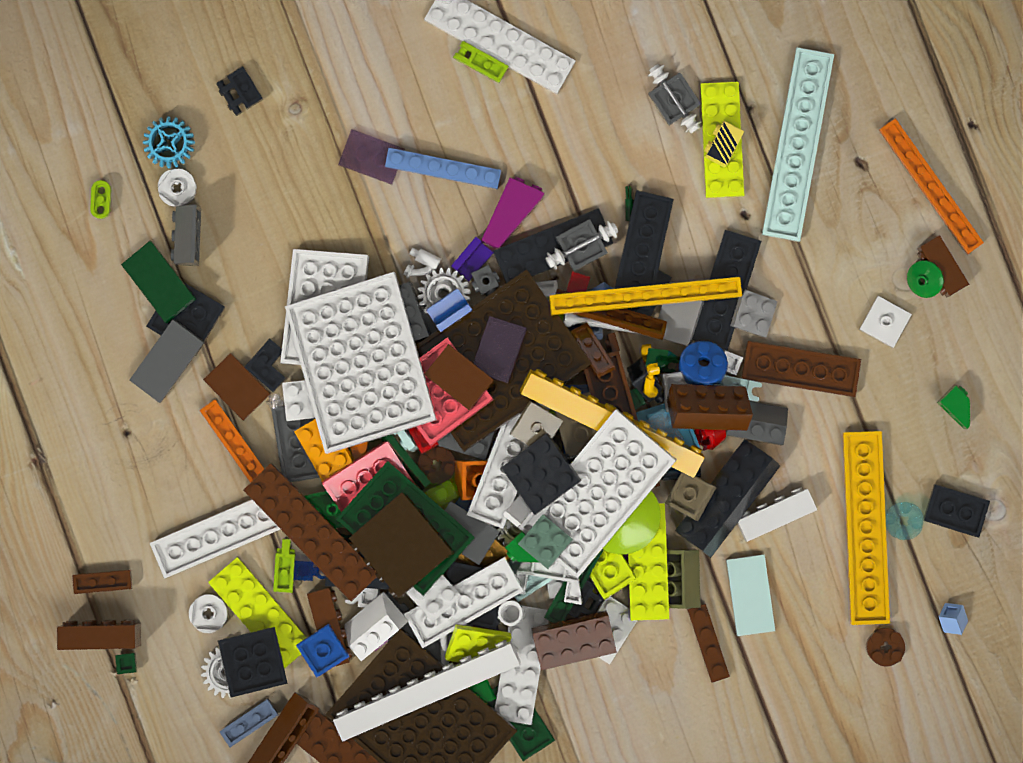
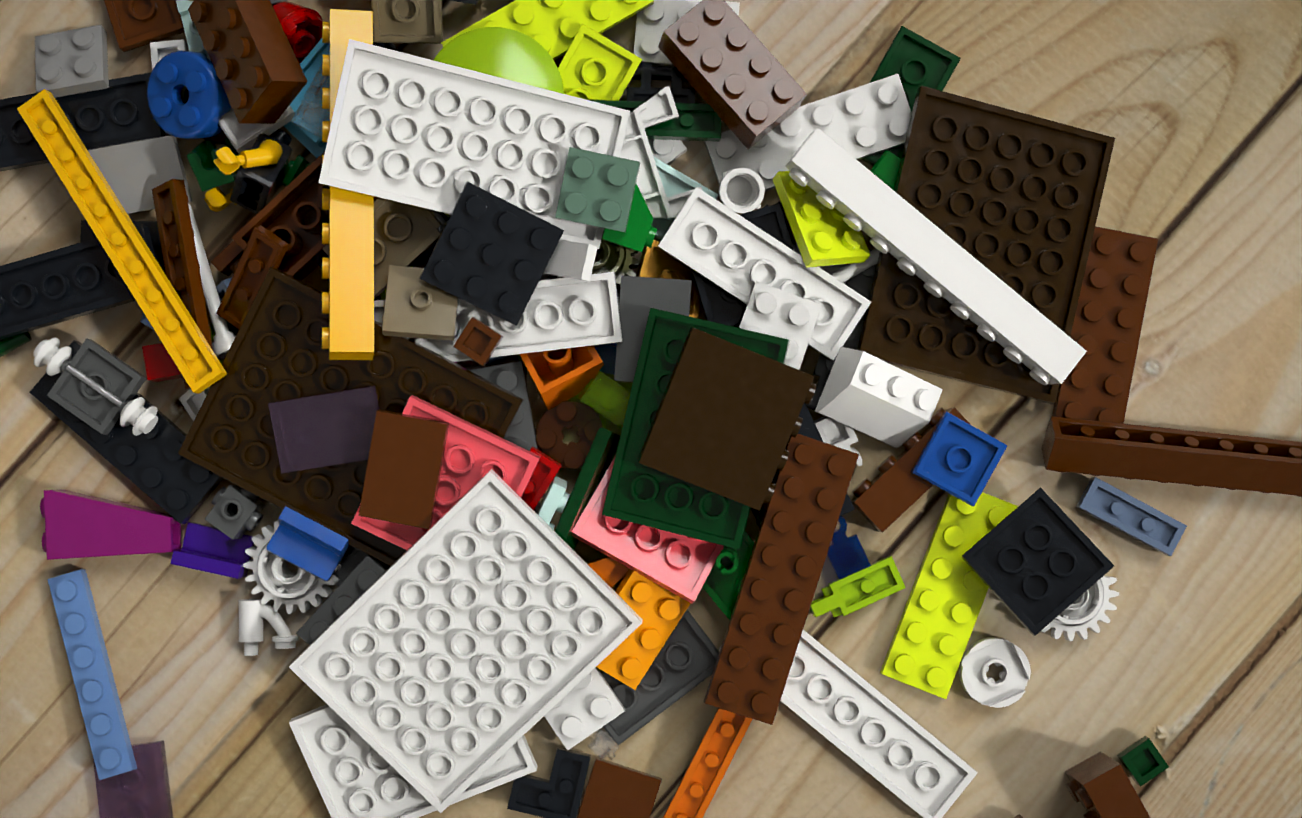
camera: 110 degrees left, 0 degrees up
none -> reddish brown plate [453,317,504,366]

